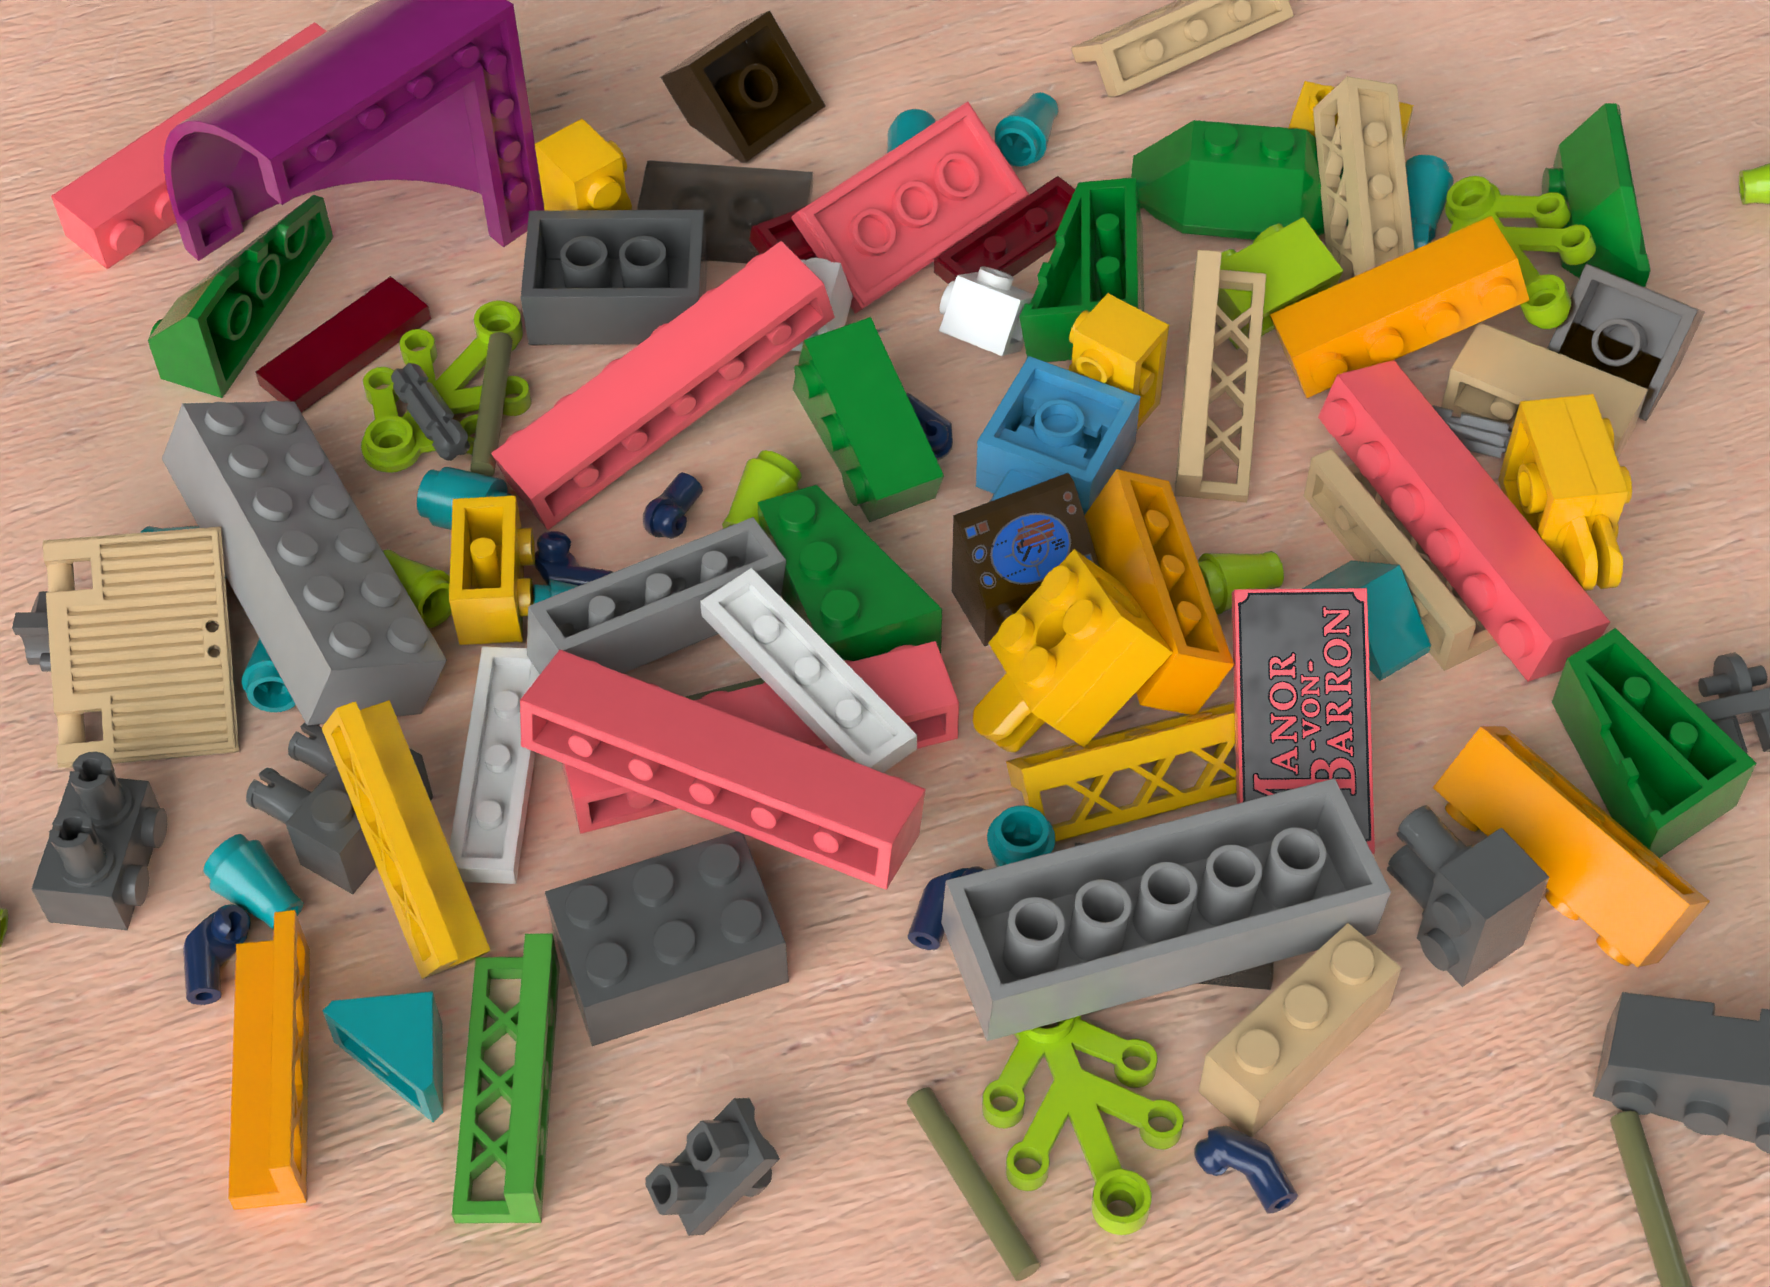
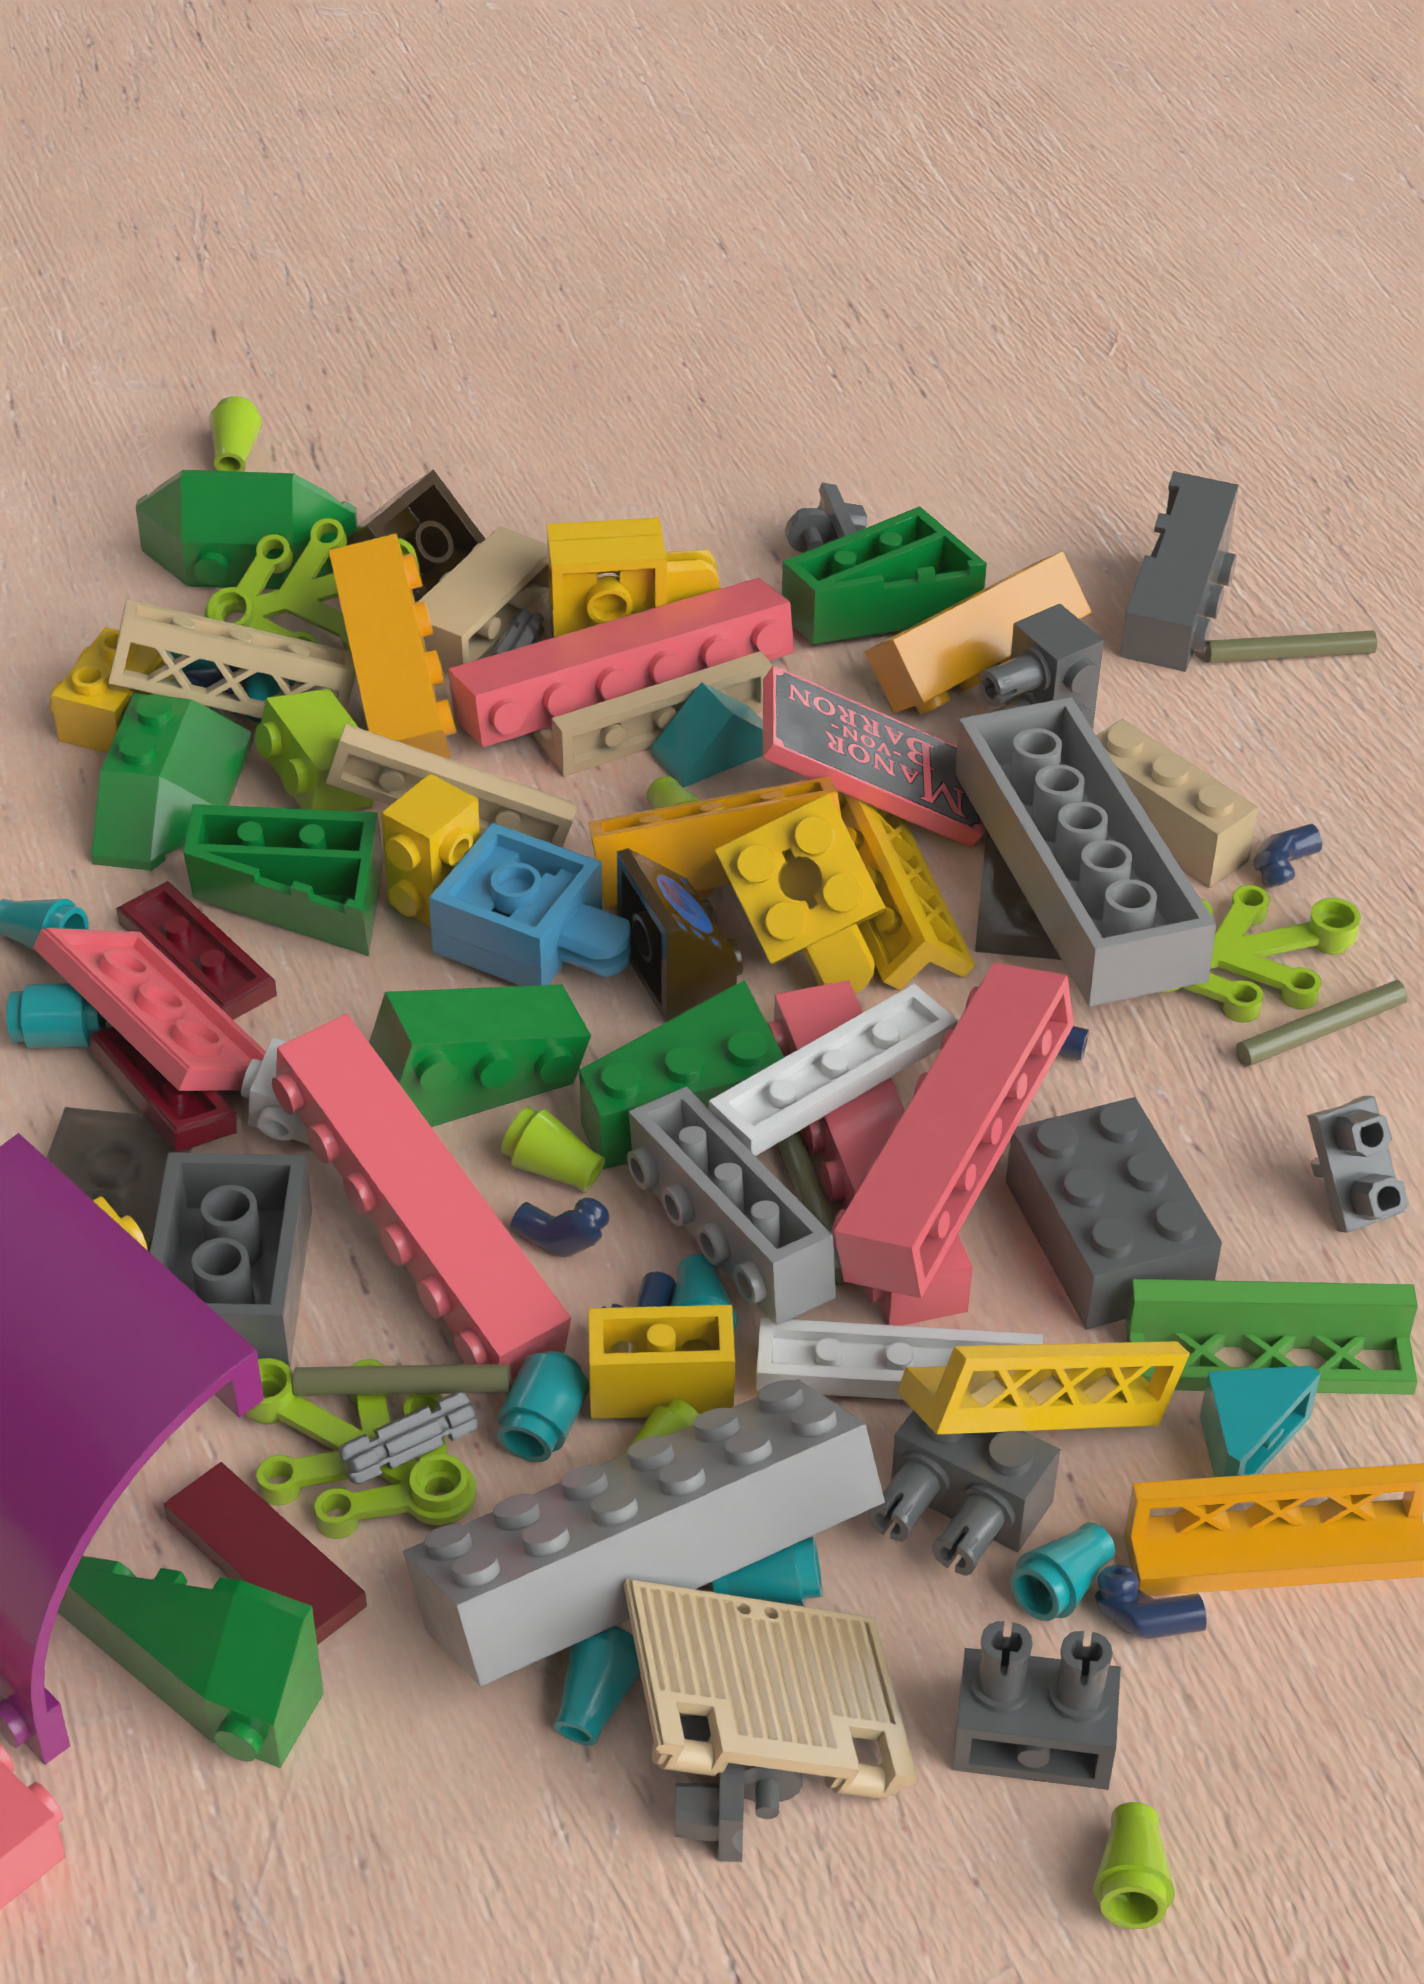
camera: 90 degrees left, 10 degrees down
white brick [939,267,1034,356] -> none
teal cone [987,806,1055,867] -> none

